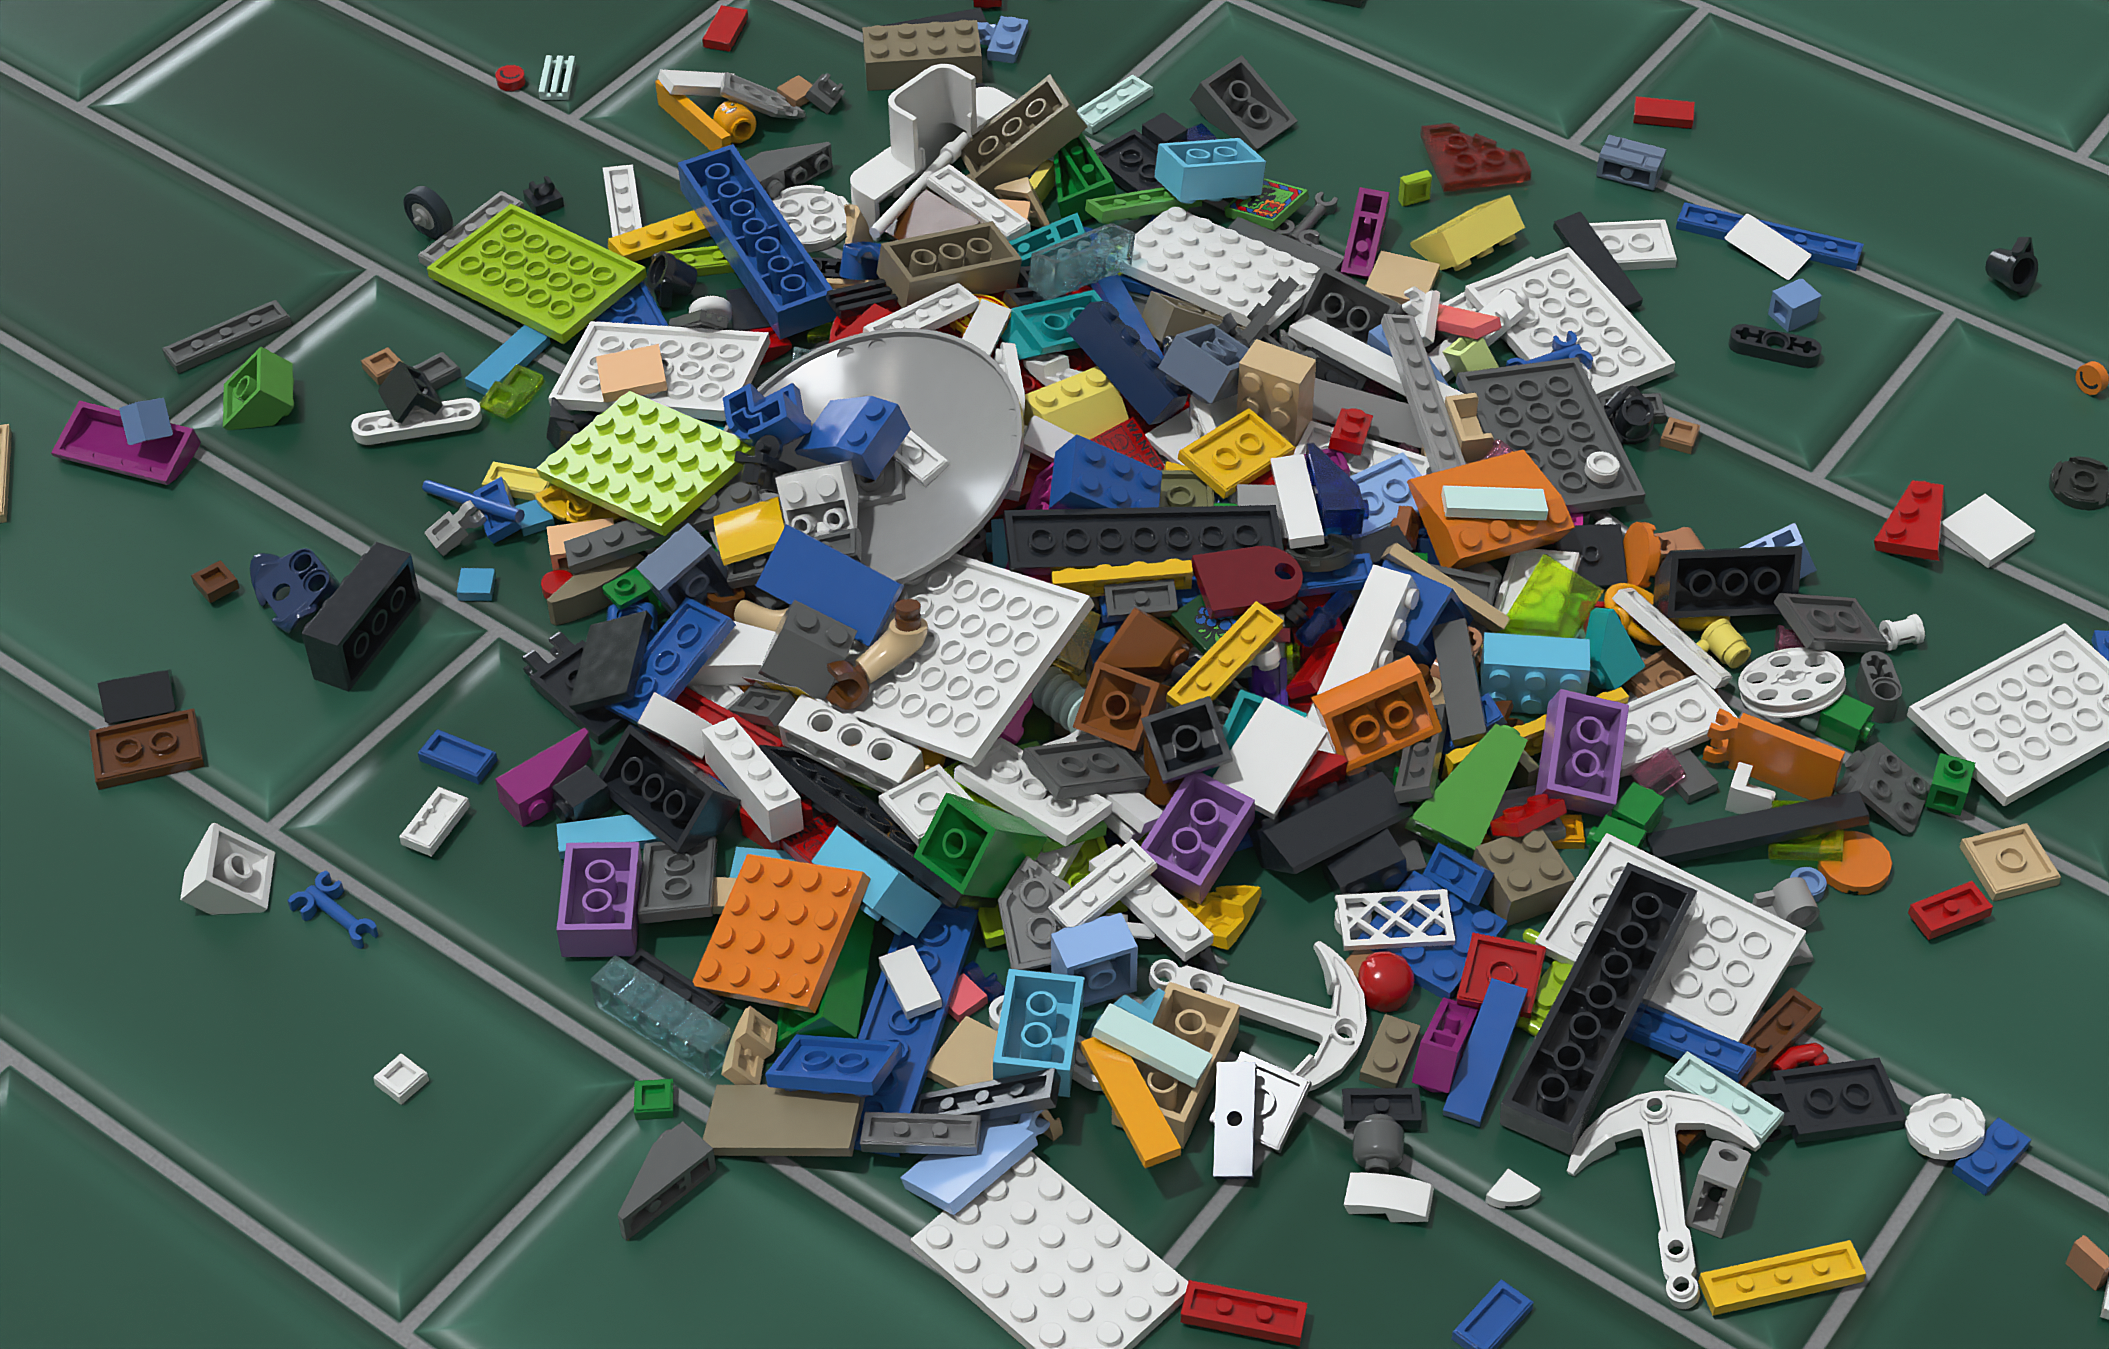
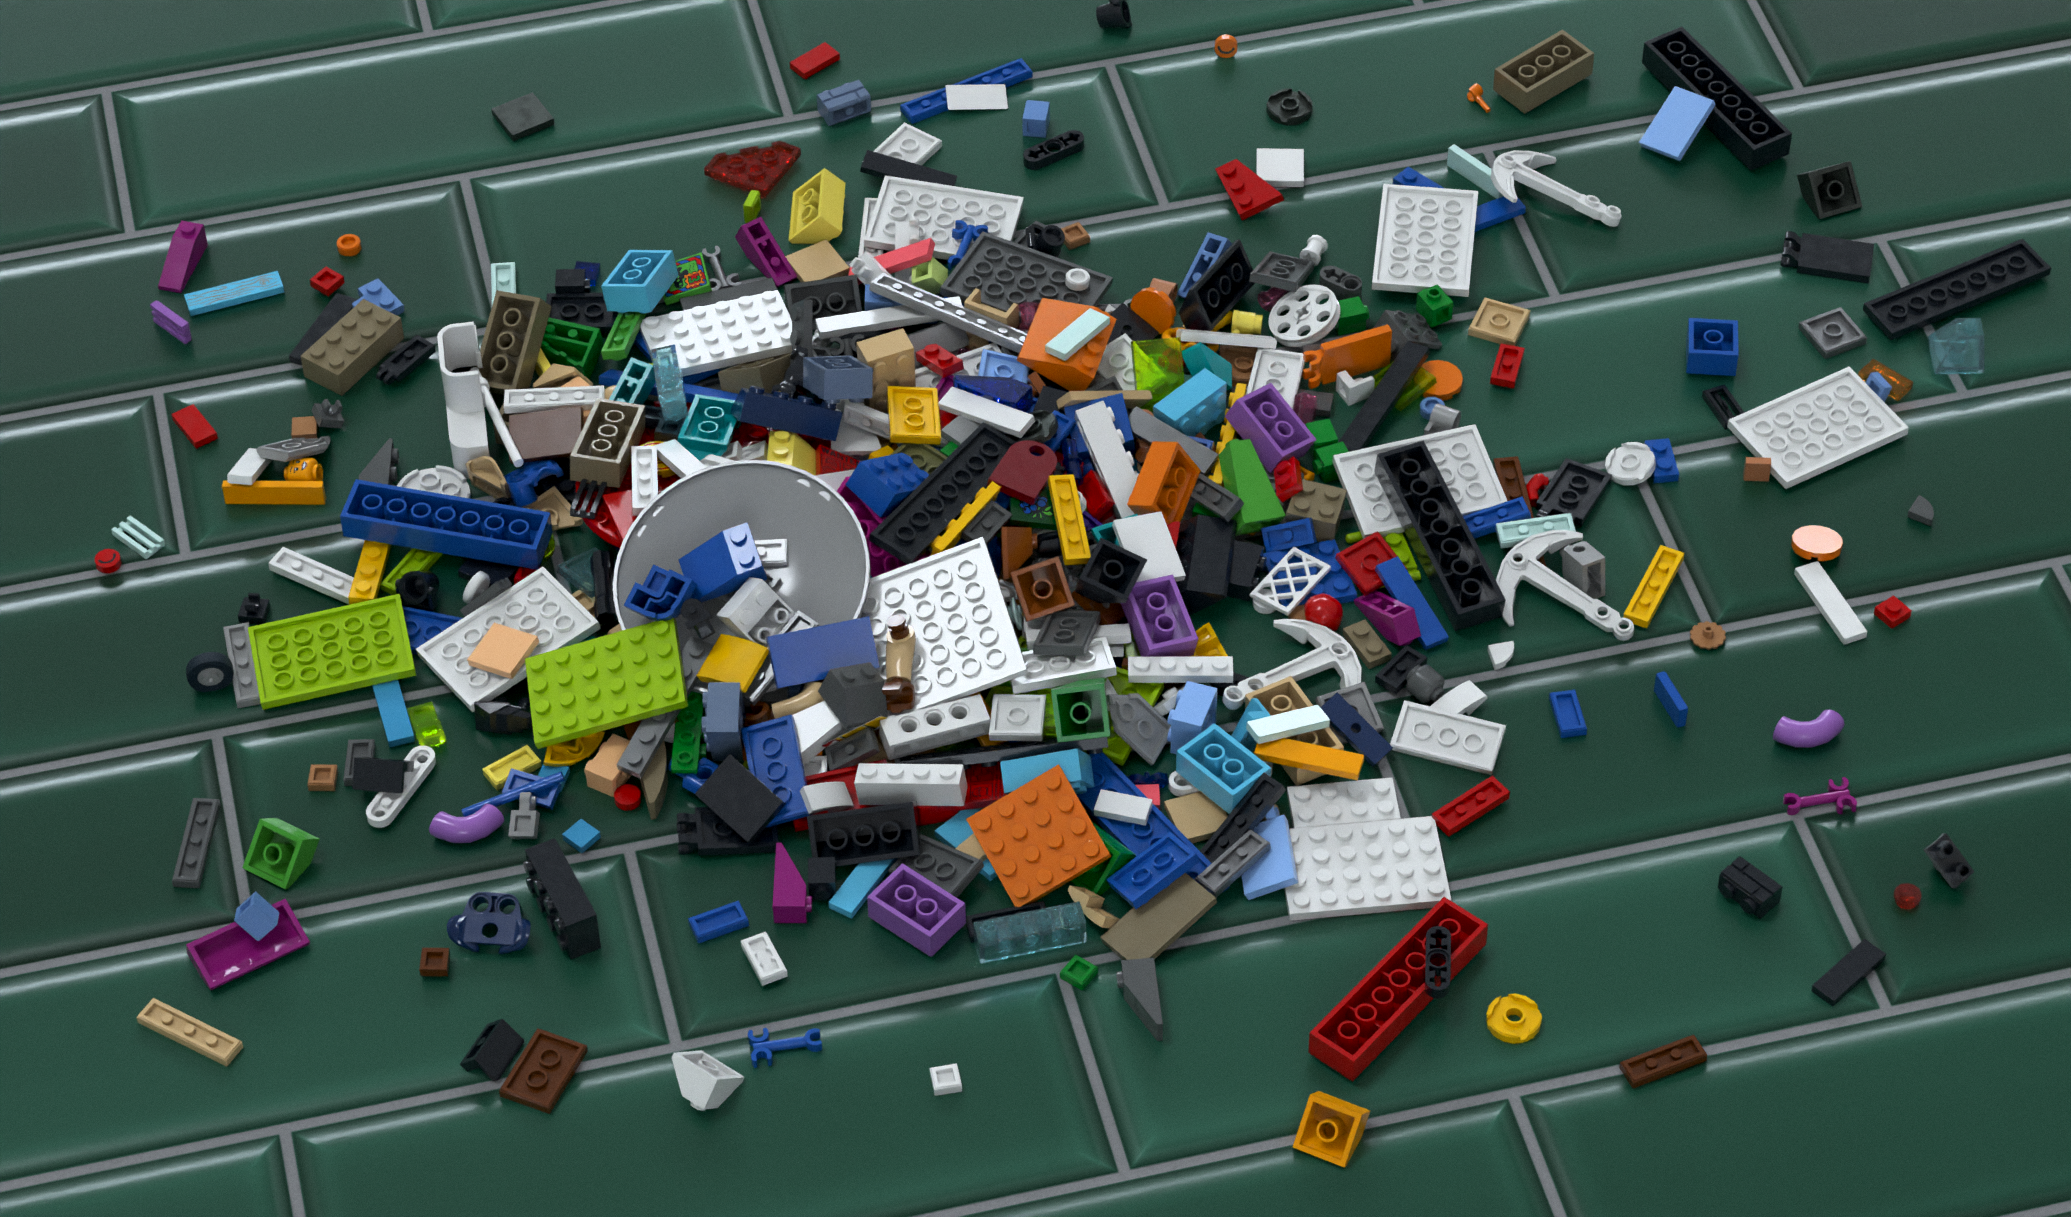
camera: 50 degrees left, 0 degrees up
white tile [1048,839,1157,928] -> none
dark grey slope [1190,55,1298,152] -> none
none -> medium lavender cylinder [429,804,504,843]
none -> white plate [1287,777,1401,828]
none -> white tile [1390,700,1506,775]

